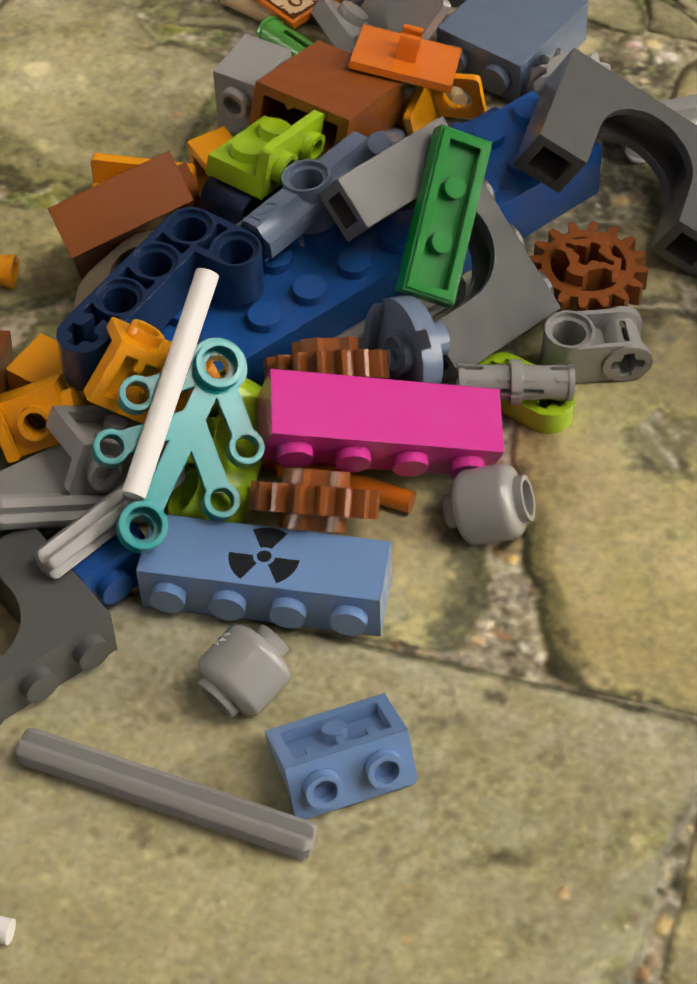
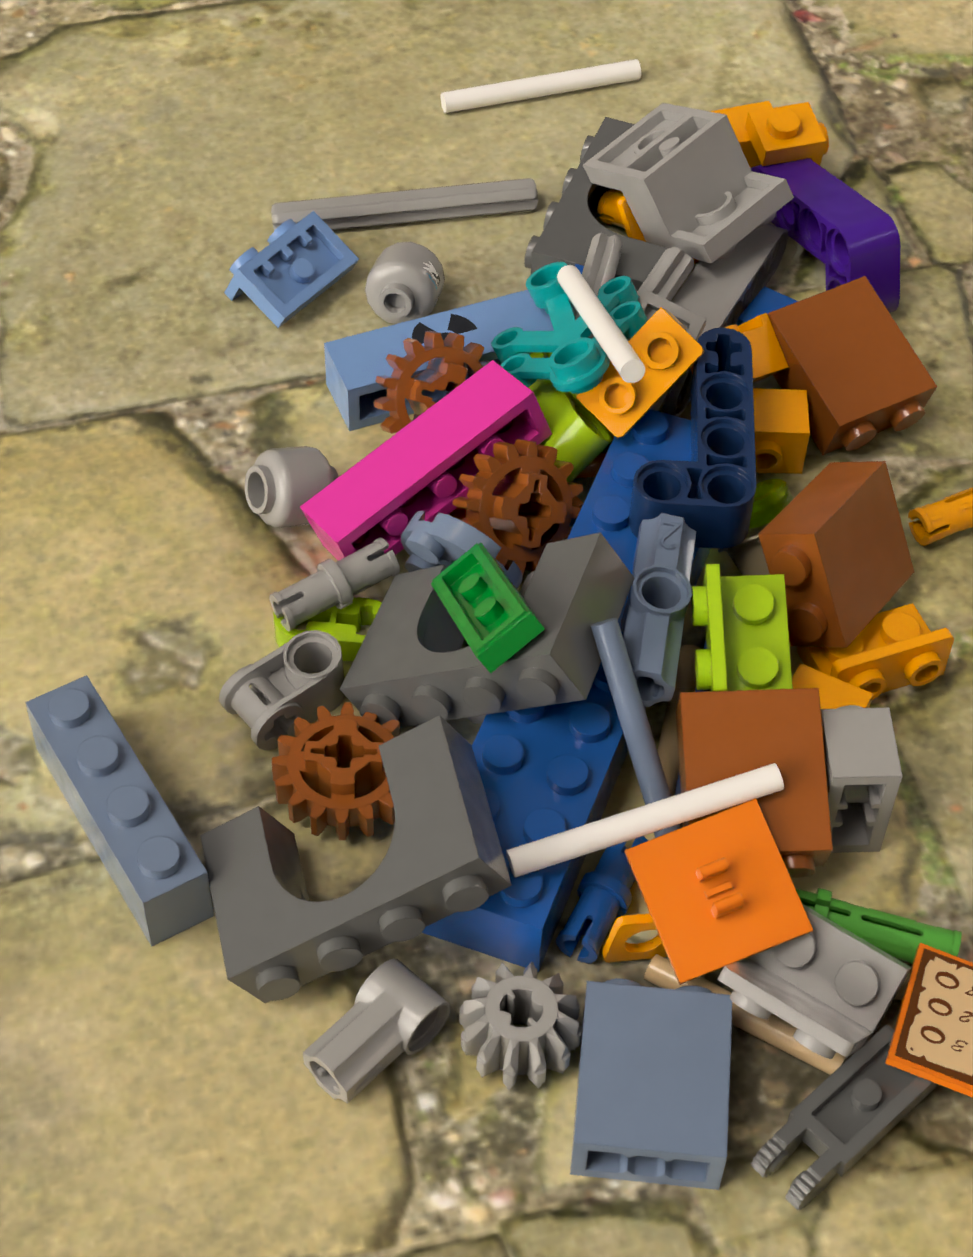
camera: 145 degrees right, 0 degrees up
none -> white bar [506,763,784,878]

